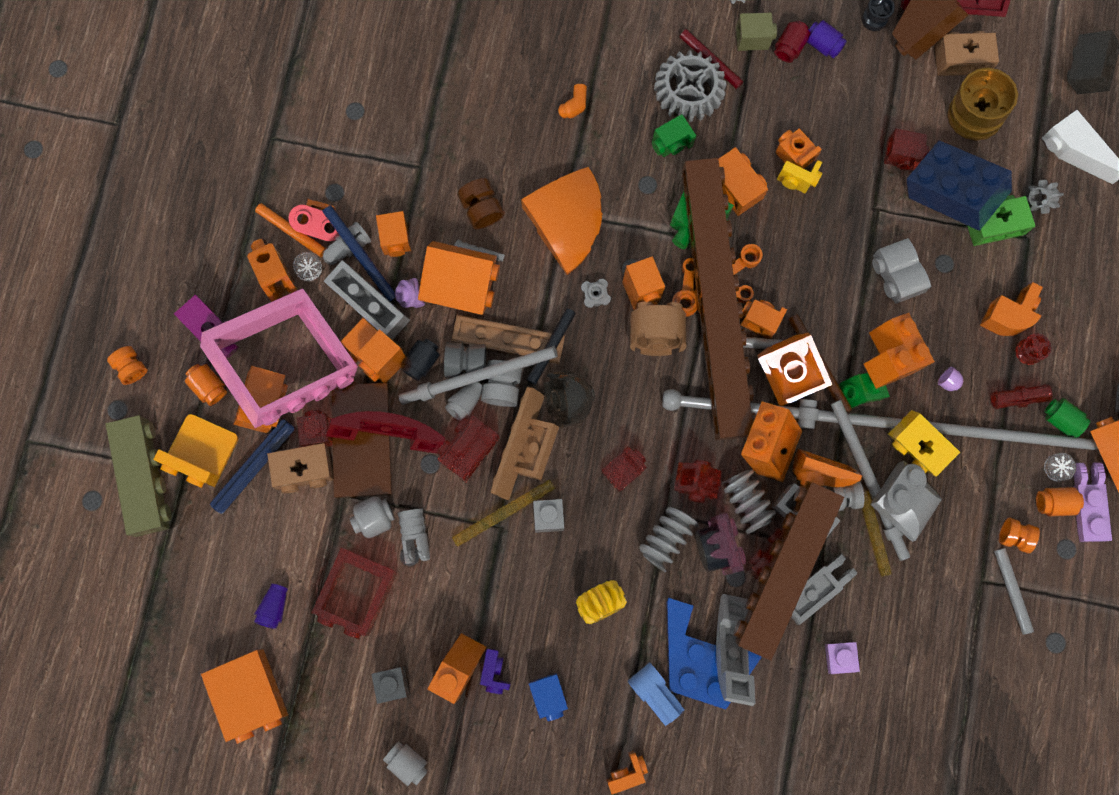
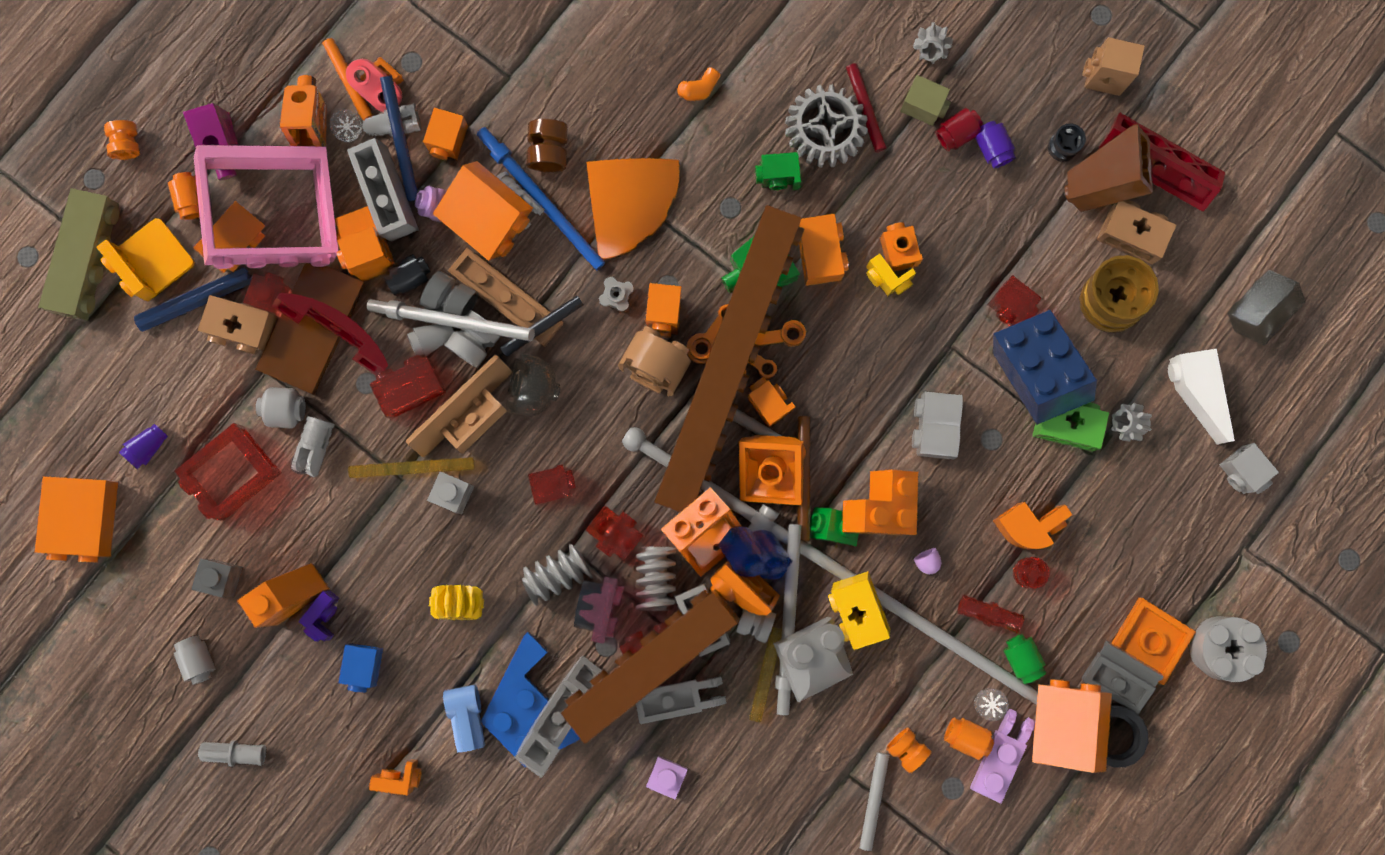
camera: 30 degrees right, 5 degrees up
none -> blue bar [476,127,605,271]
none -> clear blue brick [718,527,793,579]

